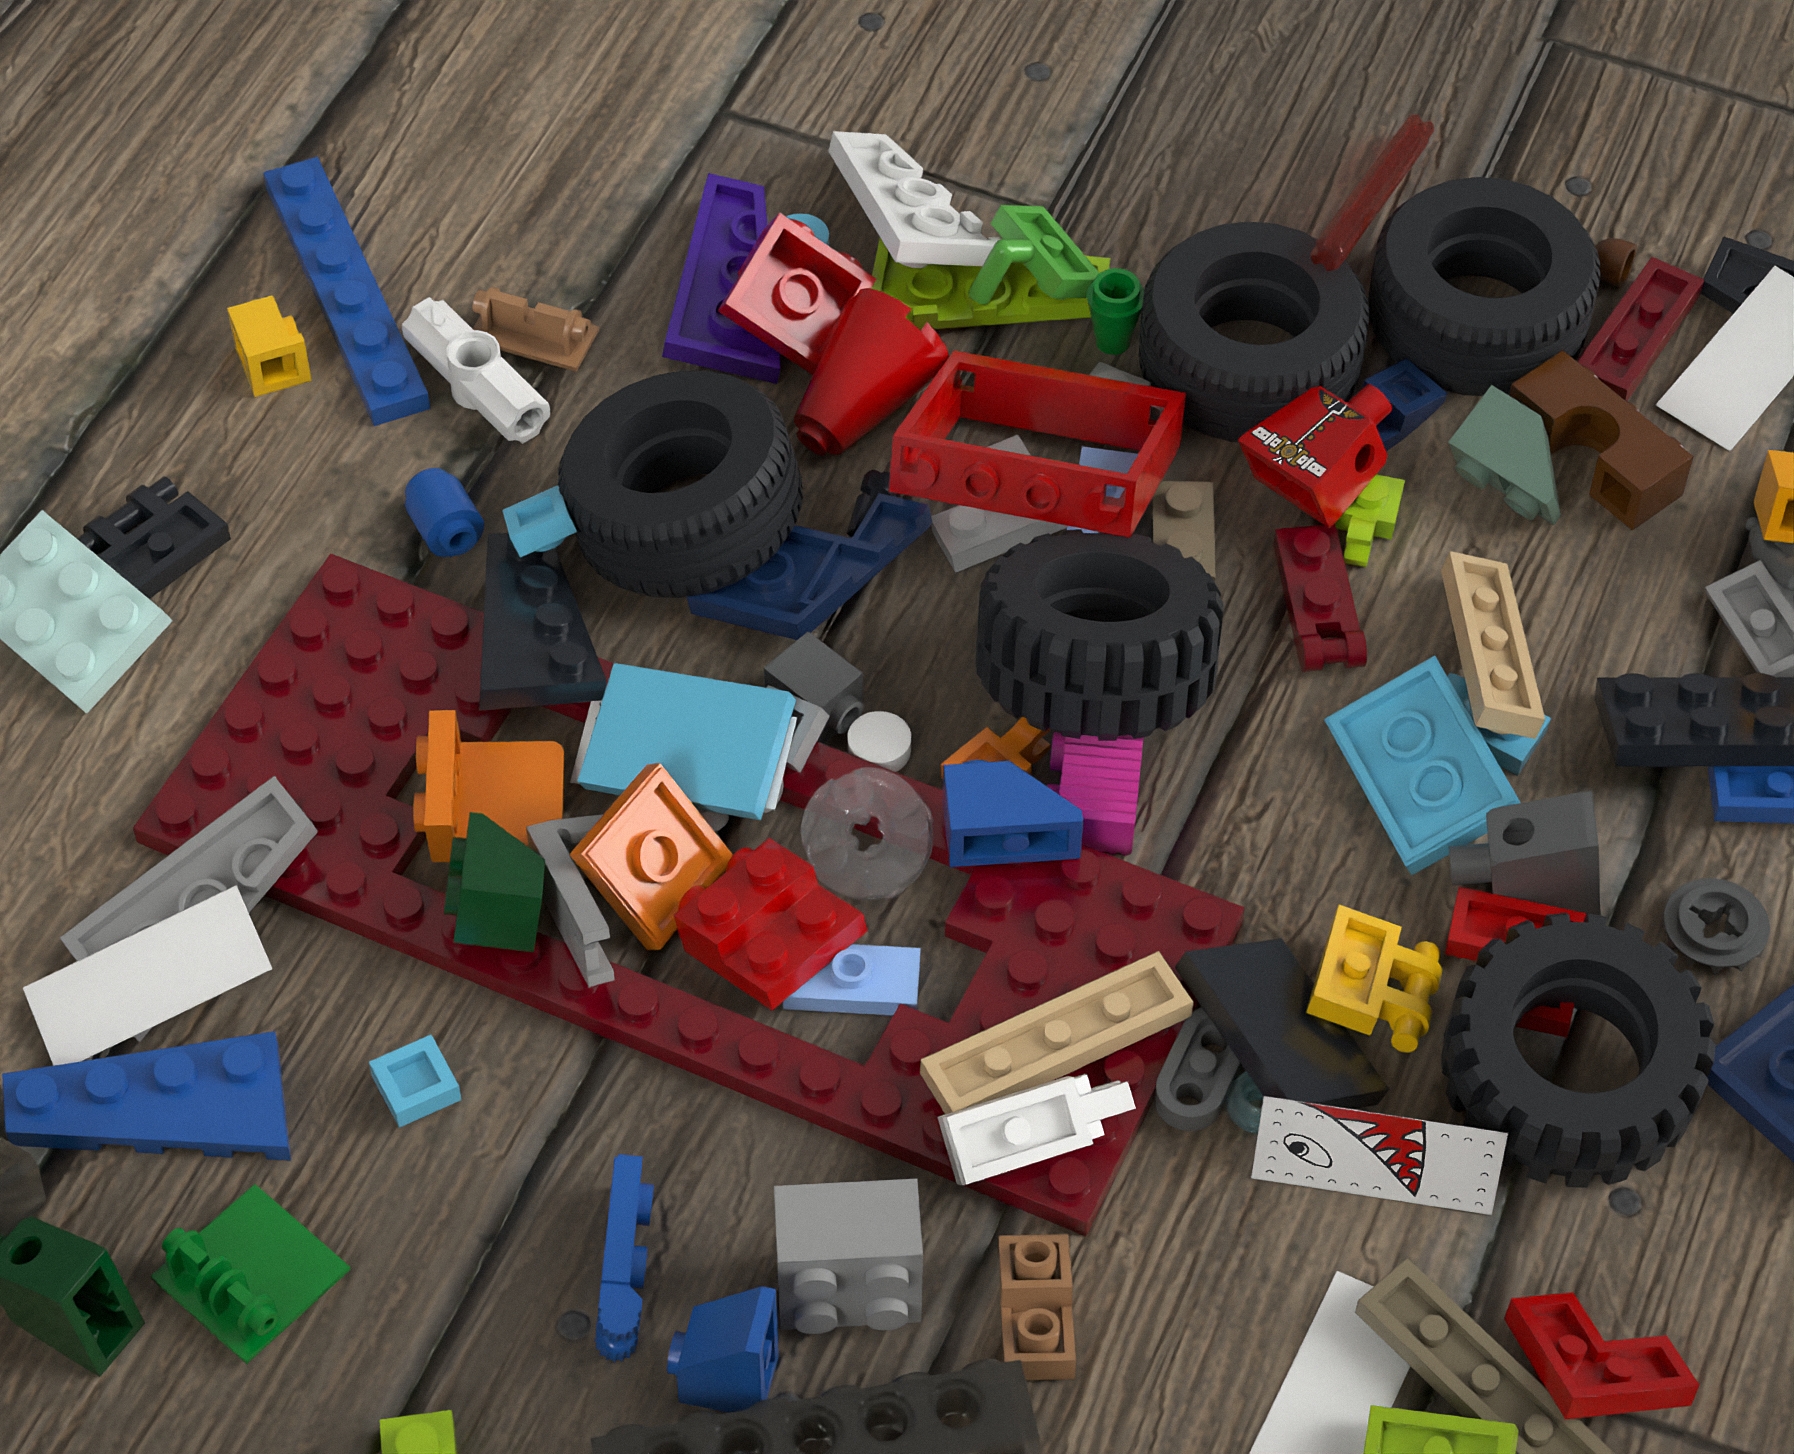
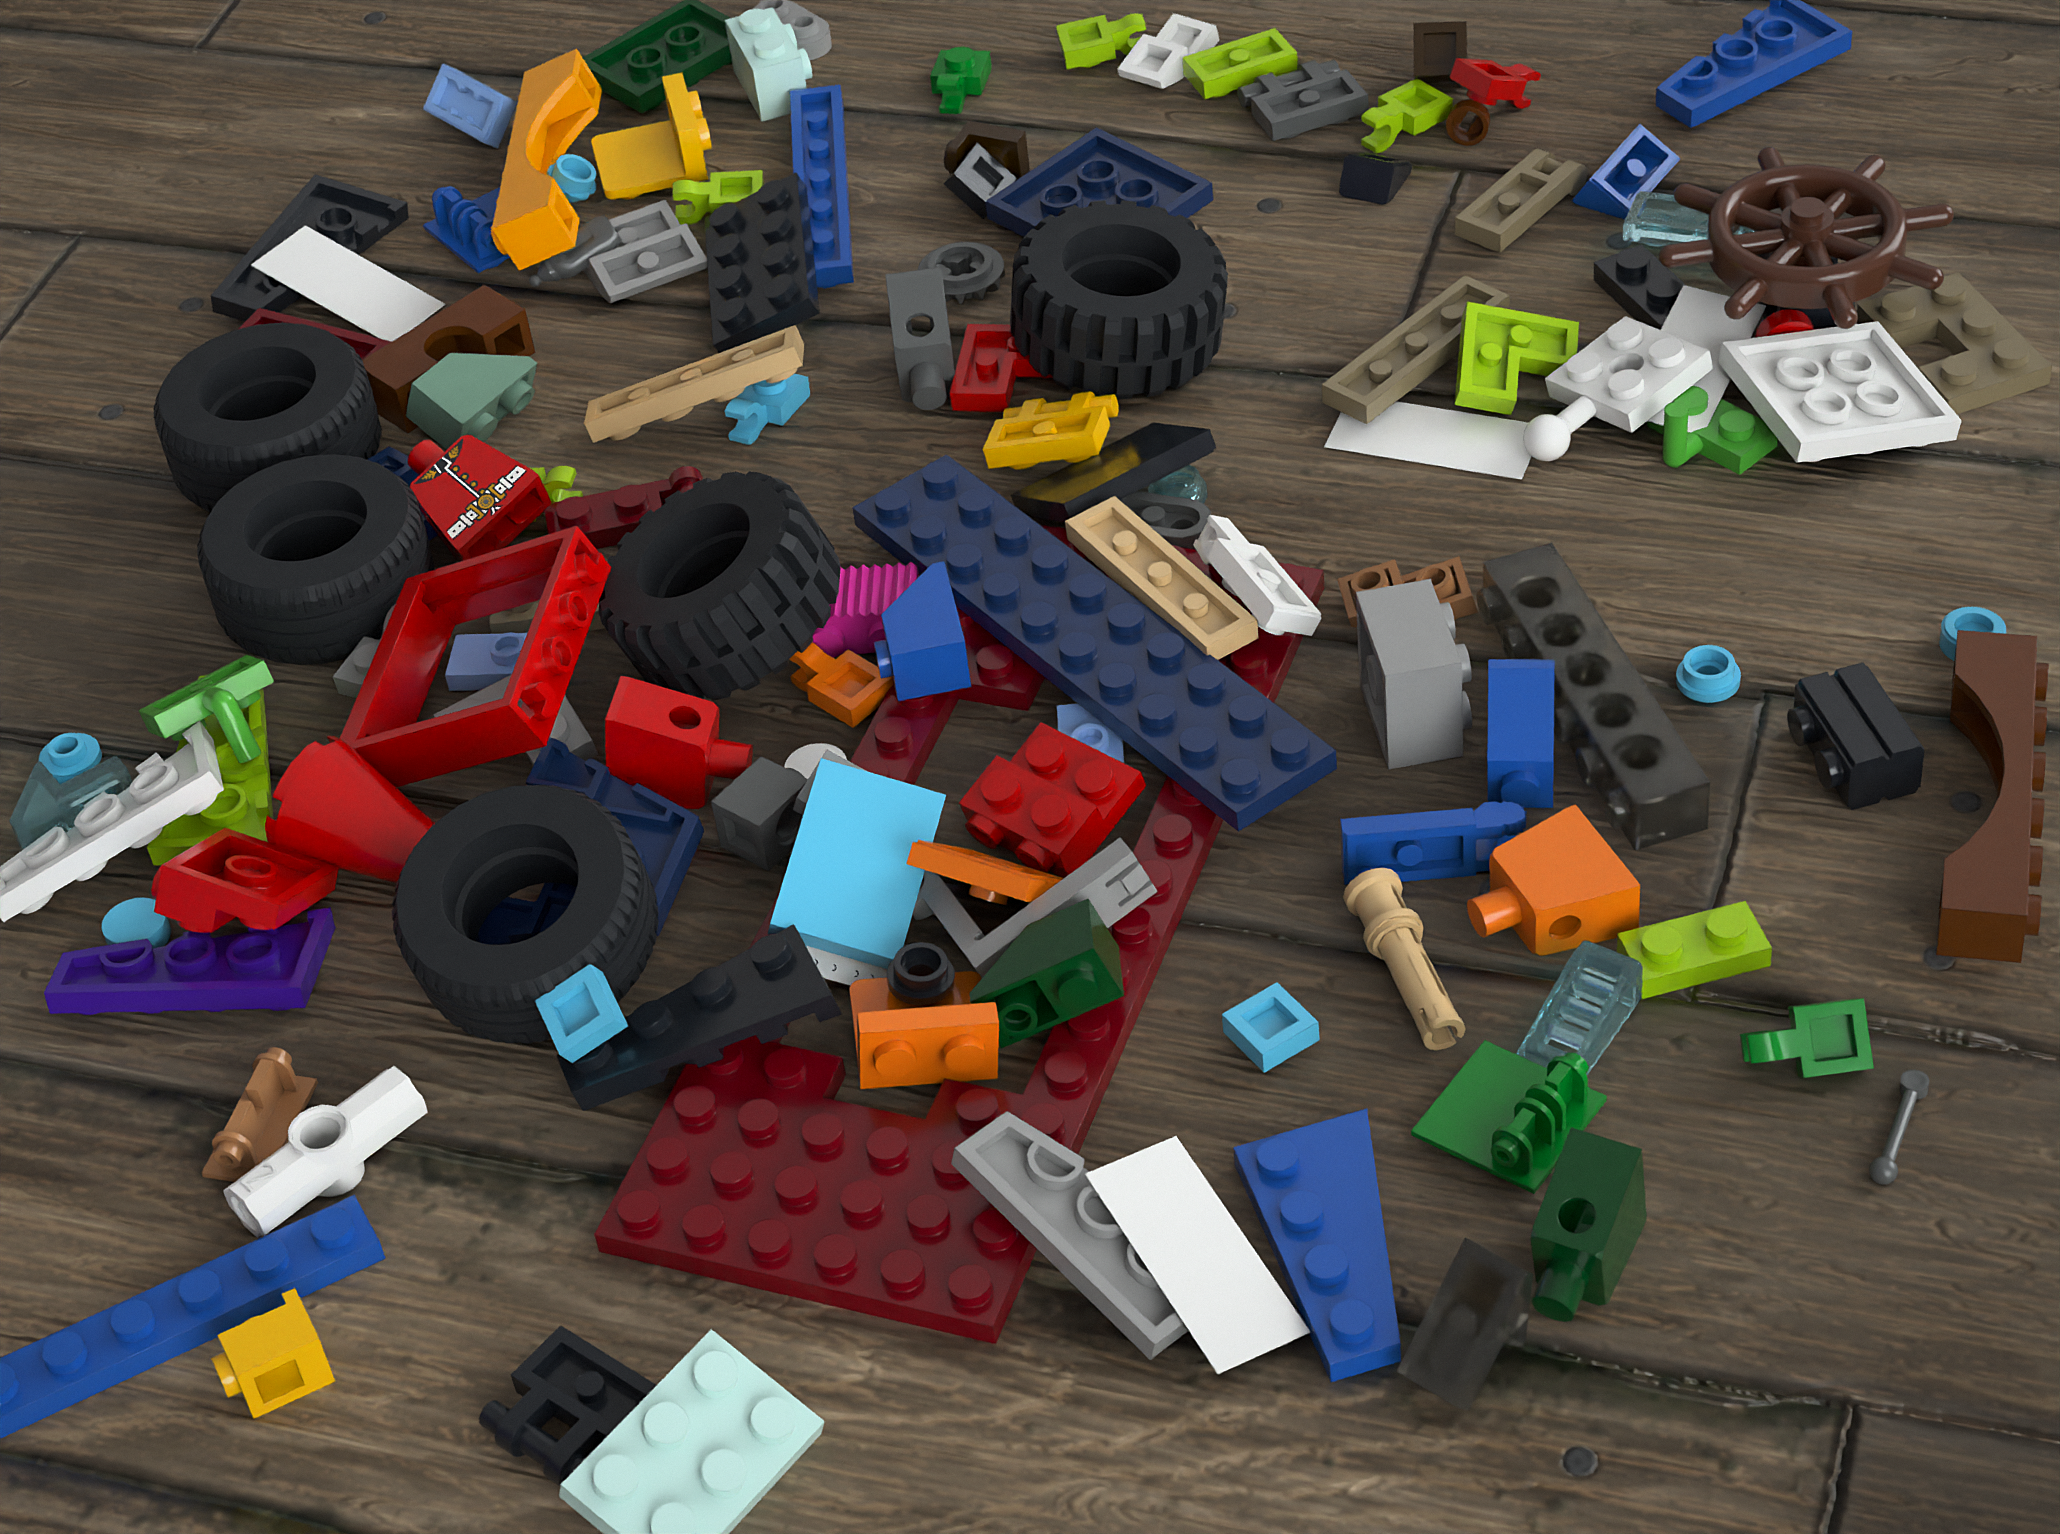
camera: 90 degrees left, 10 degrees down
blue brick [405,468,484,557] -> none
clear plate [800,767,934,901] -> none
green cone [1087,268,1144,355] -> none
white sticker [1251,1096,1508,1215] -> none
clear red axle [1310,114,1435,271] -> none
medium azure tile [1324,656,1521,875] -> none
red plate [1504,1292,1699,1420] -> none
none -> clear light blue slope [9,755,132,851]
none -> medium azure plate [39,733,102,789]
none -> red torso [605,676,753,809]
none -> dark blue plate [852,454,1337,832]
none -> black plate [887,942,955,1005]
none -> tan pin [1343,868,1466,1050]
none -> orange torso [1467,804,1640,956]
none -> clear light blue slope [1516,940,1643,1075]

